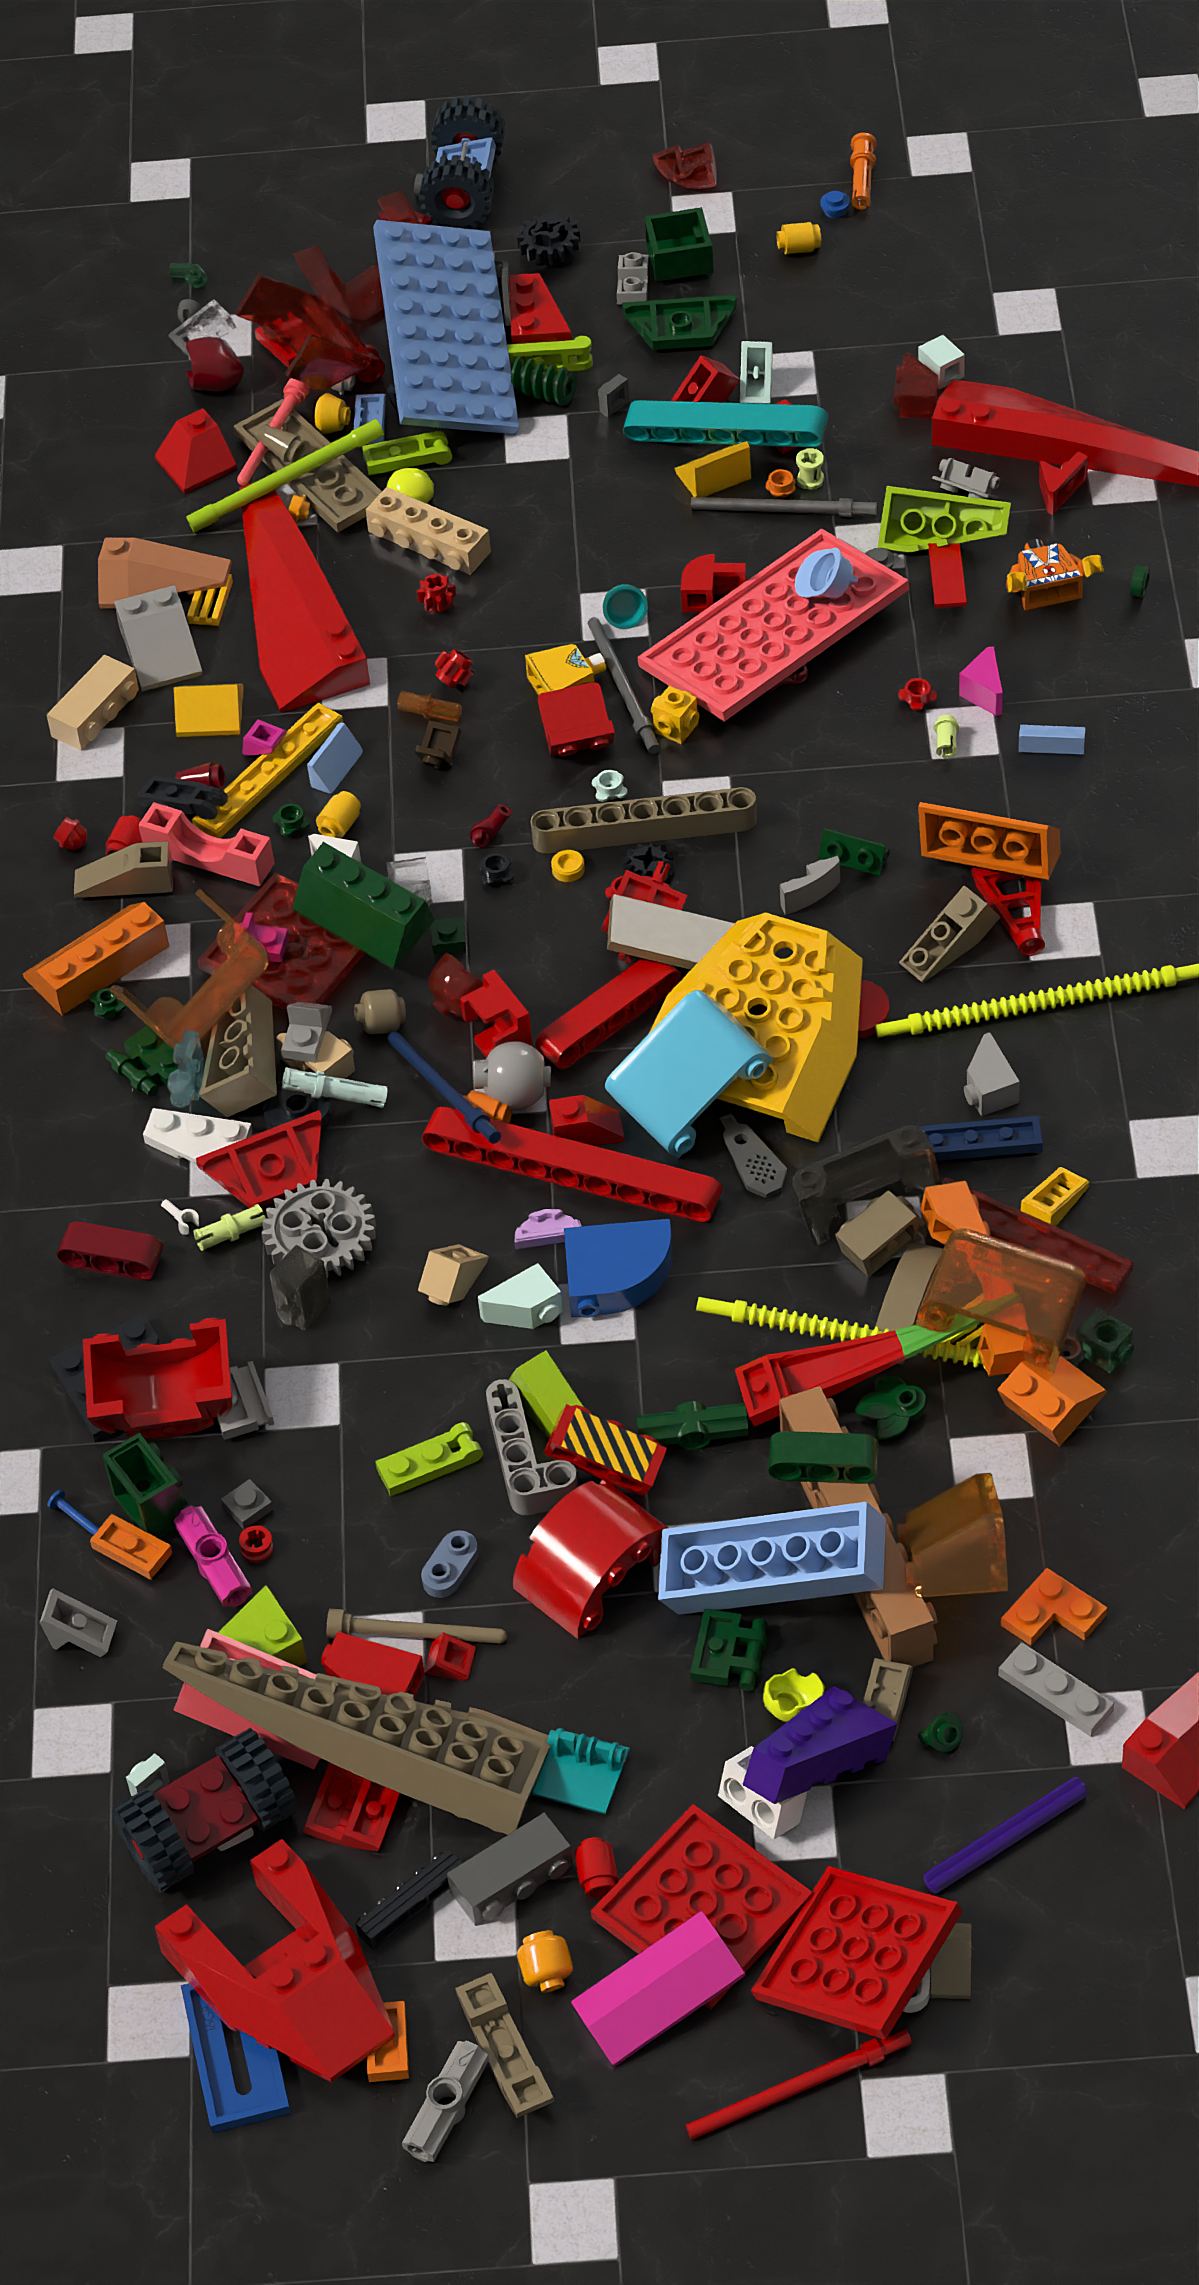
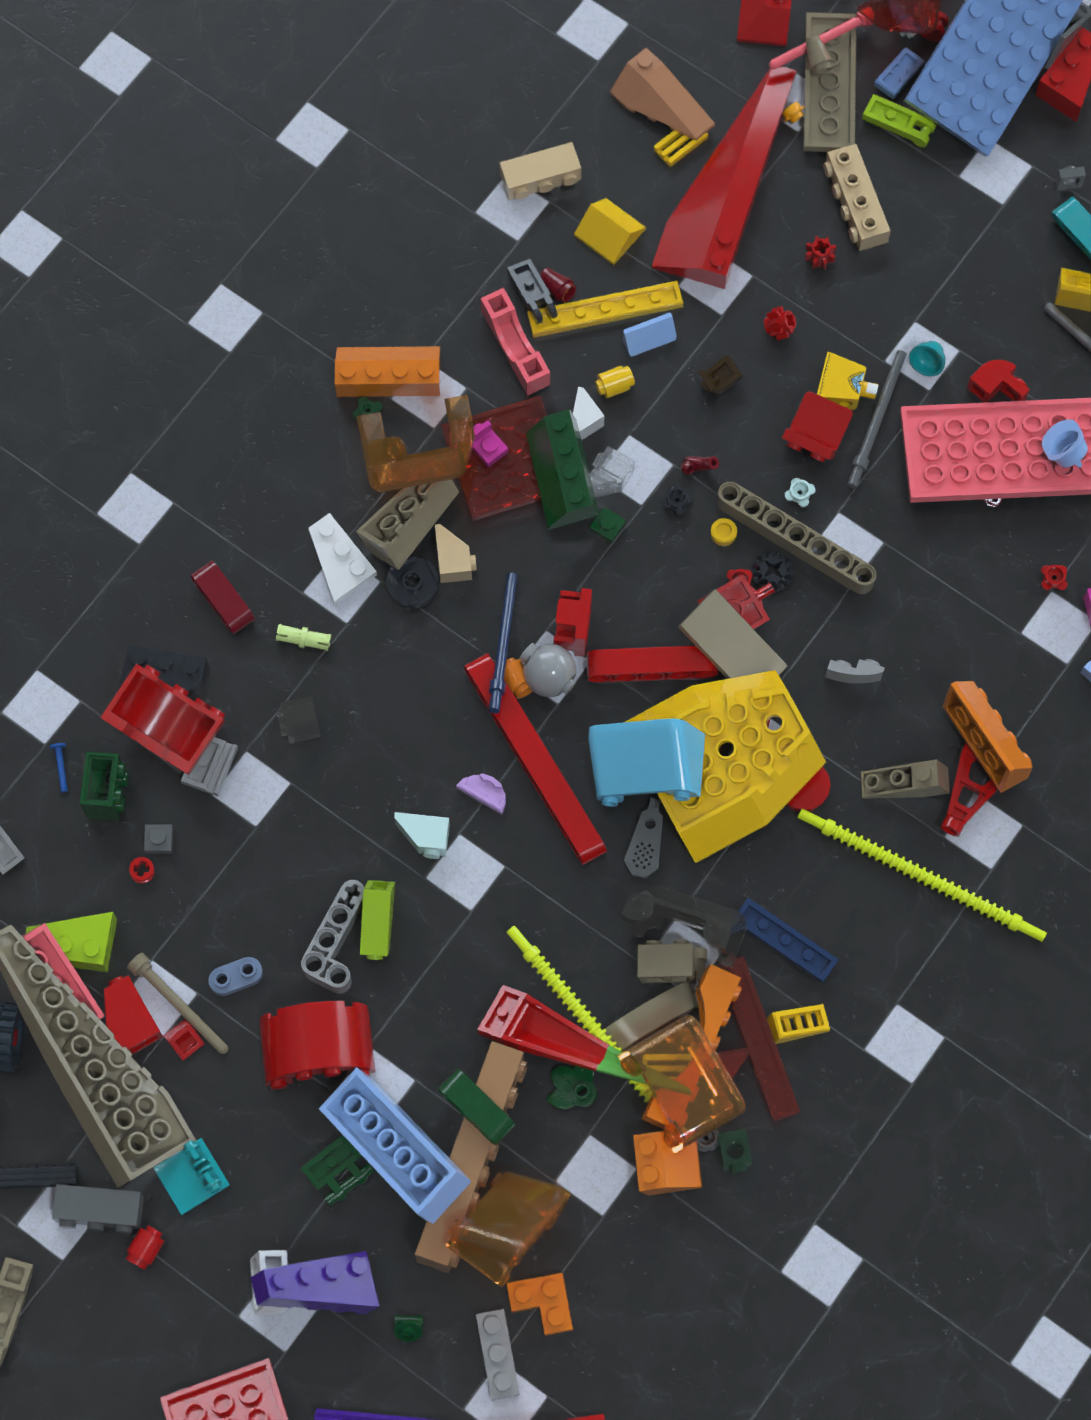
camera: 35 degrees right, 20 degrees up
red plate [53,817,87,850] -> none
dark tan slope [74,841,174,898] -> none
orange plate [90,1514,172,1580] -> none
red brick [105,815,142,856] -> none
dark green plate [105,1024,194,1097] -> none
light grey slope [114,585,203,692] -> none
white hand [161,1199,199,1235] -> none
clear light blue hinge [167,1030,205,1109] -> none
dark pink piece [174,1505,252,1608] -> none
lime piece [186,418,384,533] -> none
red wing [196,1110,322,1208] -> none
dark pink slope [242,719,286,755] -> none
light grey gear [262,1179,376,1280] -> none
dark green plate [273,803,310,836] -> none
light grey slope [281,1002,332,1063] -> none
light aqua pin [282,1067,387,1108] -> none
red slope [302,1762,400,1851] -> none
yellow cone [315,393,351,435] -> none
dark tan head [354,989,406,1035] -> none
lime plate [375,1422,484,1496] -> none
neon yellow hair [387,468,434,503] -> none
clear orange axle [397,691,462,722] -> none
tan slope [418,1244,489,1306] -> none
clear red cylinder [428,953,483,1018] -> none
lime plate [507,336,593,372] -> none
dark green piece [511,355,577,406] -> none
light orange head [517,1930,574,1993] -> none
brick [543,1404,667,1498] -> none
red slope [549,1095,625,1146] -> none
blue brick [564,1219,673,1318] -> none
dark pink slope [571,1911,746,2067] -> none
red plate [591,1804,813,2010] -> none
dark green piece [636,1401,749,1450] -> none
yellow brick [651,686,700,744] -> none
neon yellow hair [763,1668,825,1722] -> none
dark green hinge [818,828,890,876] -> none
dark tan plate [863,1658,913,1741] -> none
yellowish green pin [934,715,959,758] -> none
light grey slope [964,1033,1020,1117] -> none

